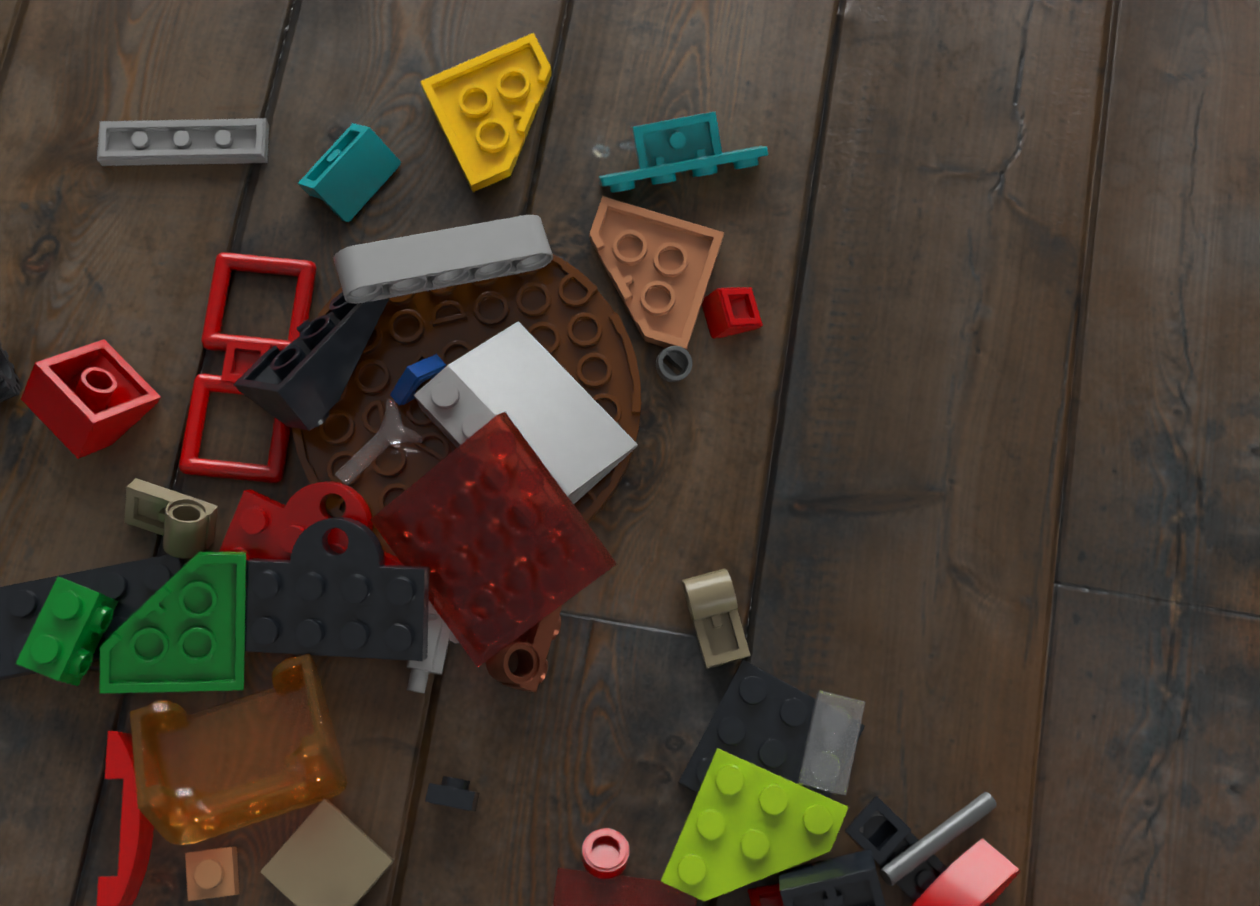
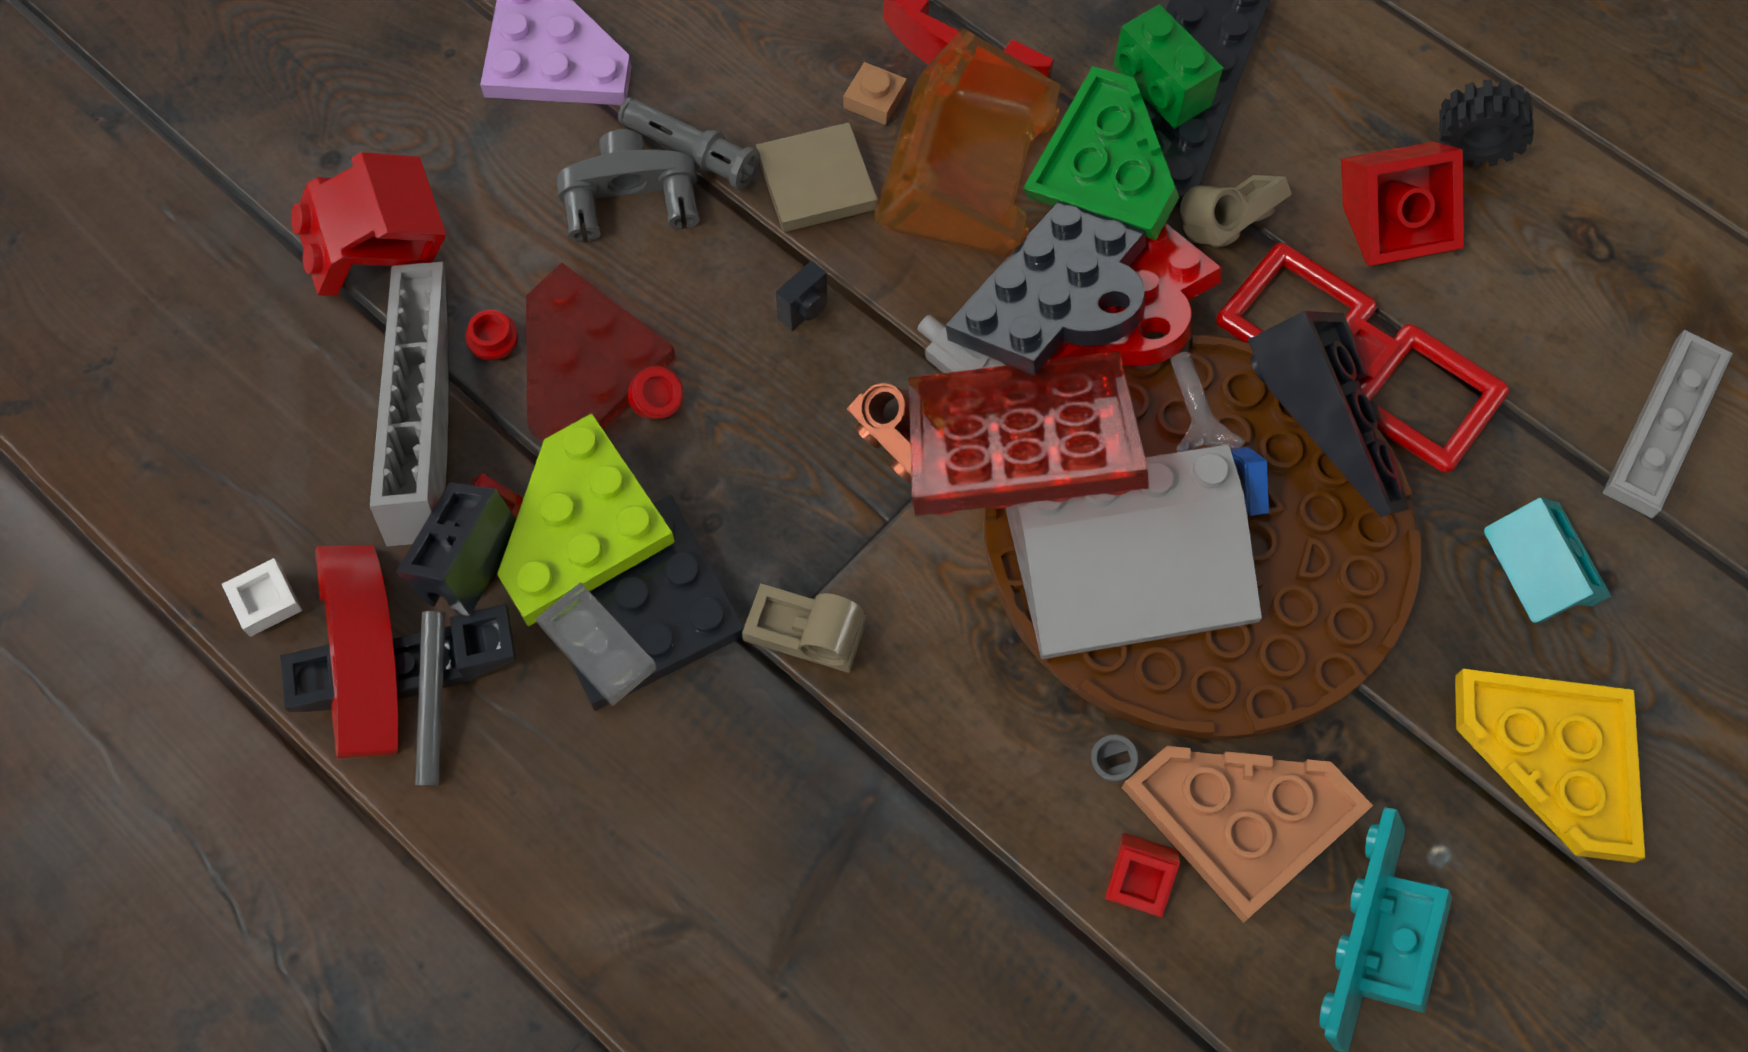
camera: 120 degrees right, 10 degrees down
light grey beam [333,214,553,304] -> none

